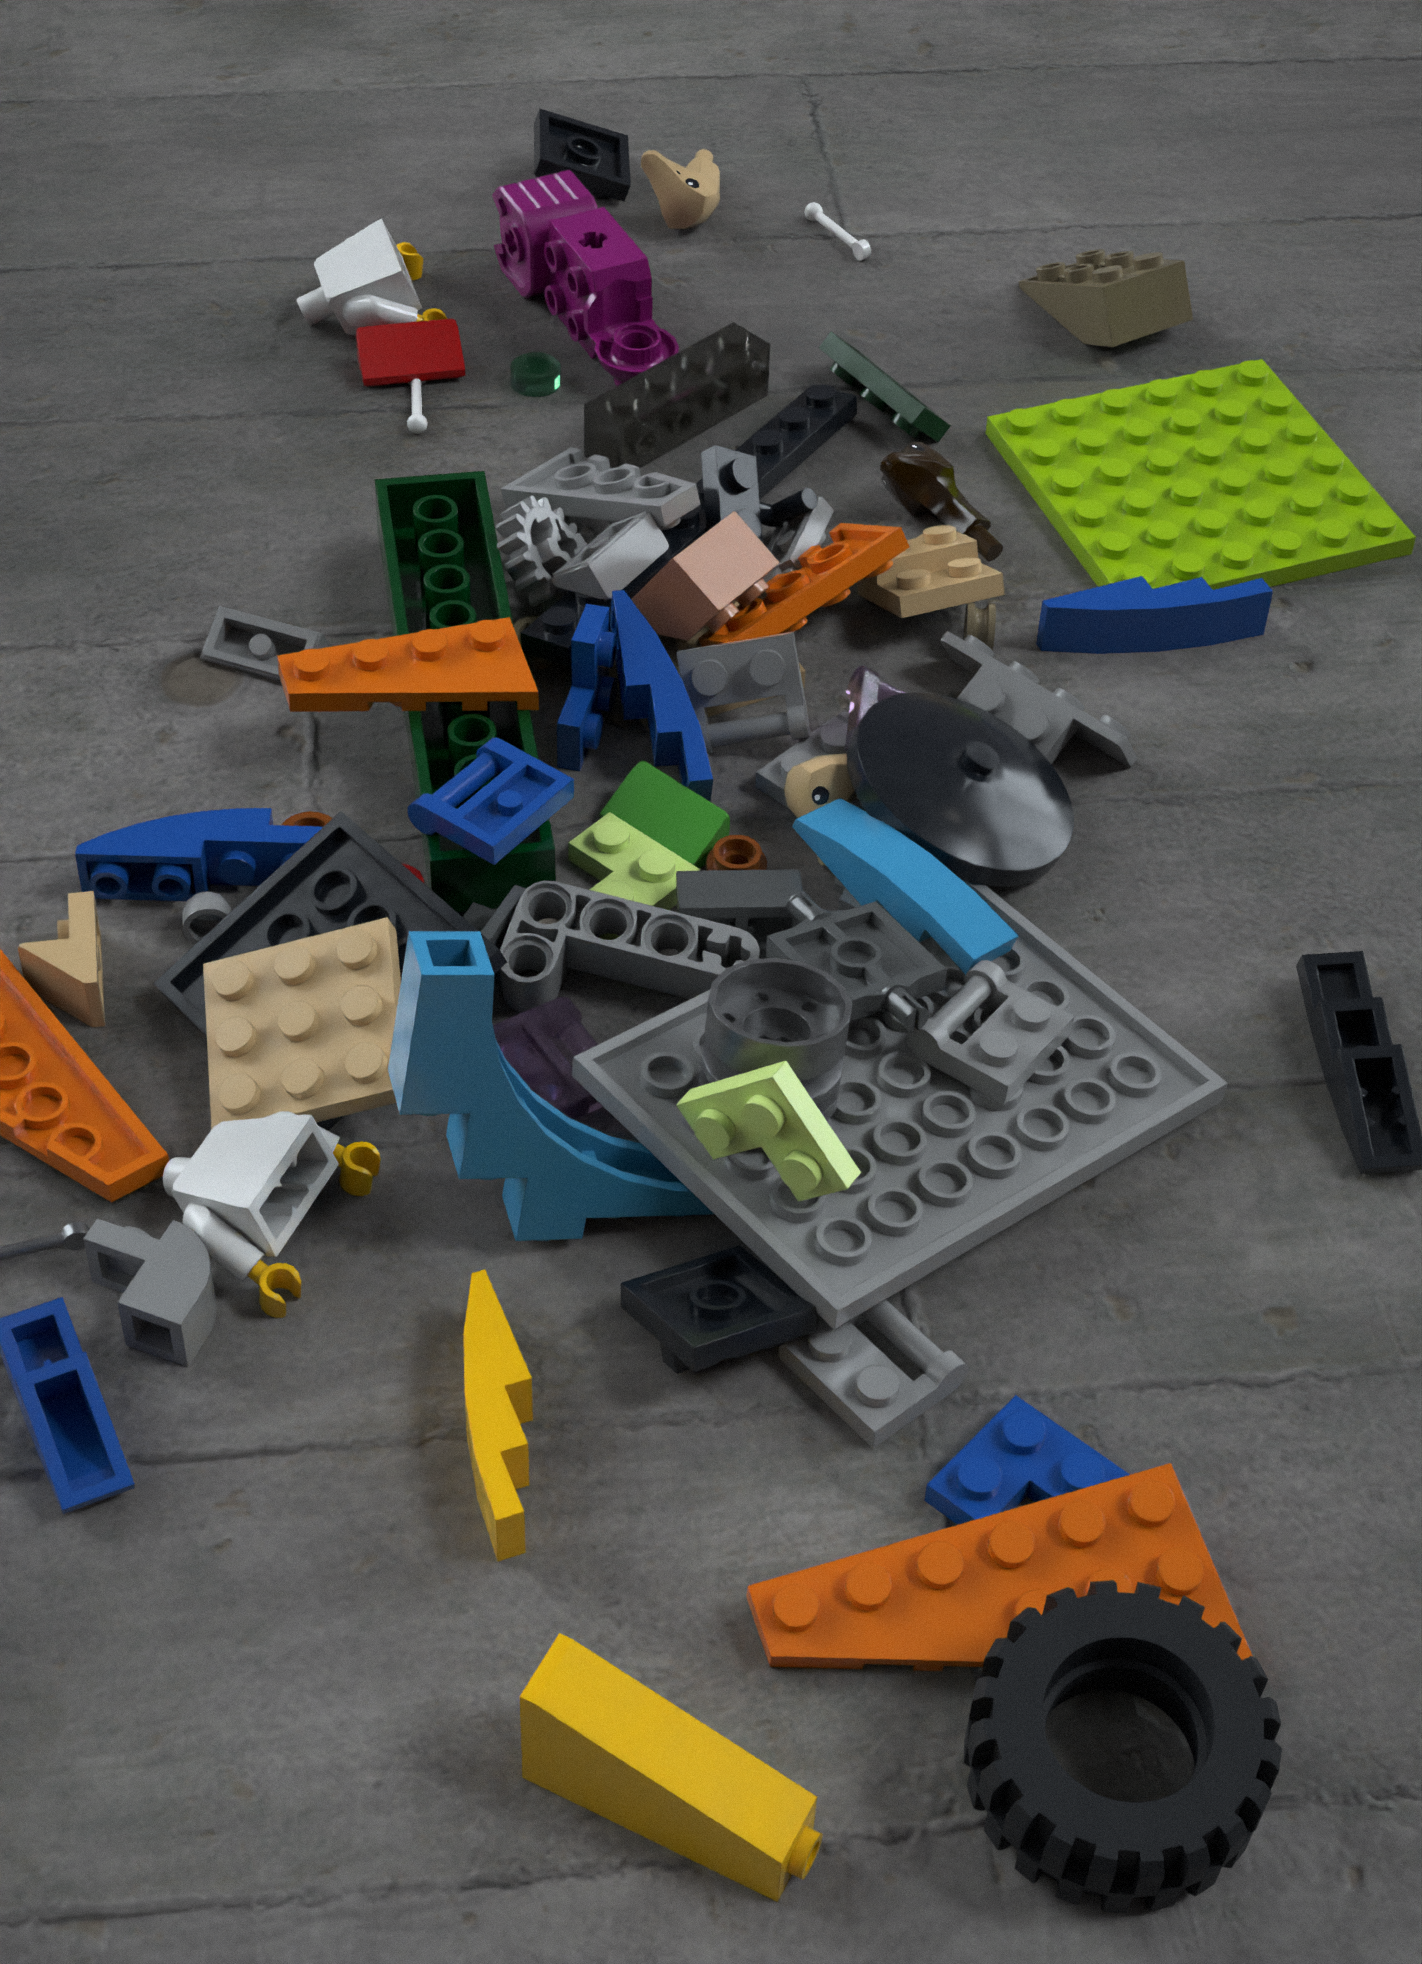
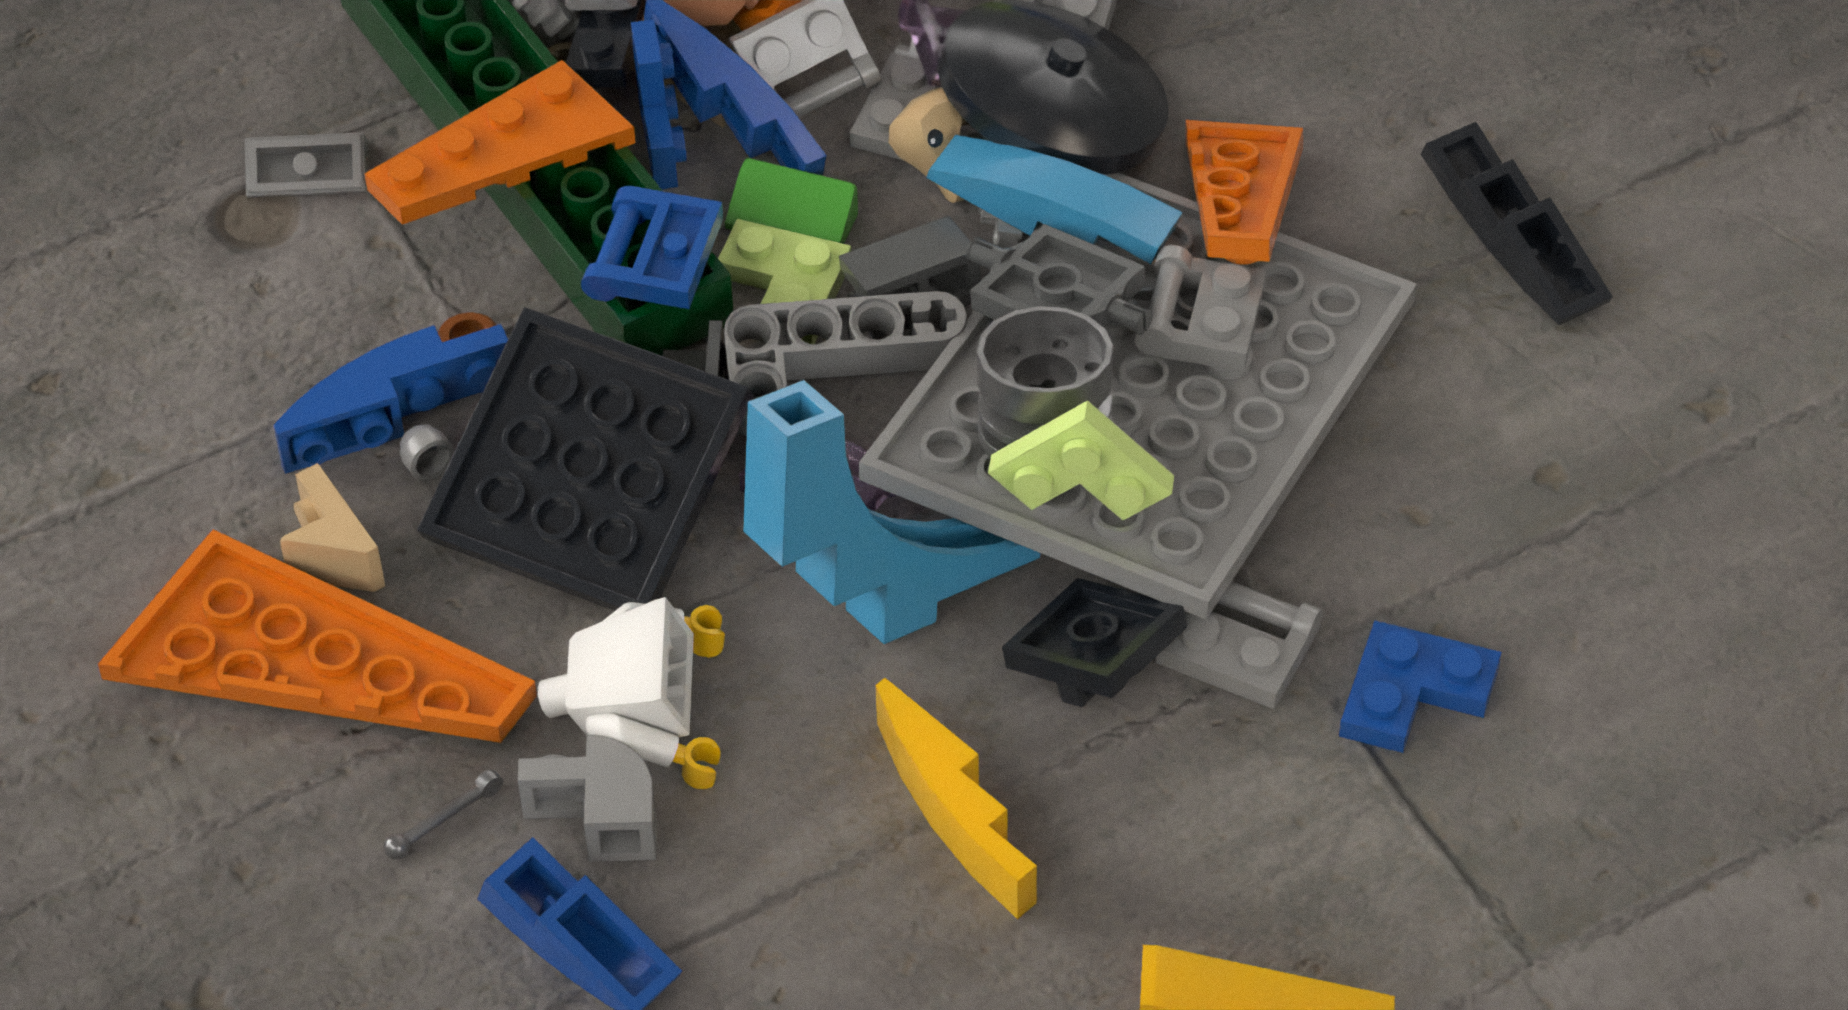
camera: 20 degrees left, 5 degrees up
tan plate [203,917,401,1130] -> none
dark orange plate [706,835,767,871] -> none
orange wing [746,1463,1253,1671] -> none
black tyre [964,1580,1282,1913] -> none
none -> orange wing [1185,120,1303,265]

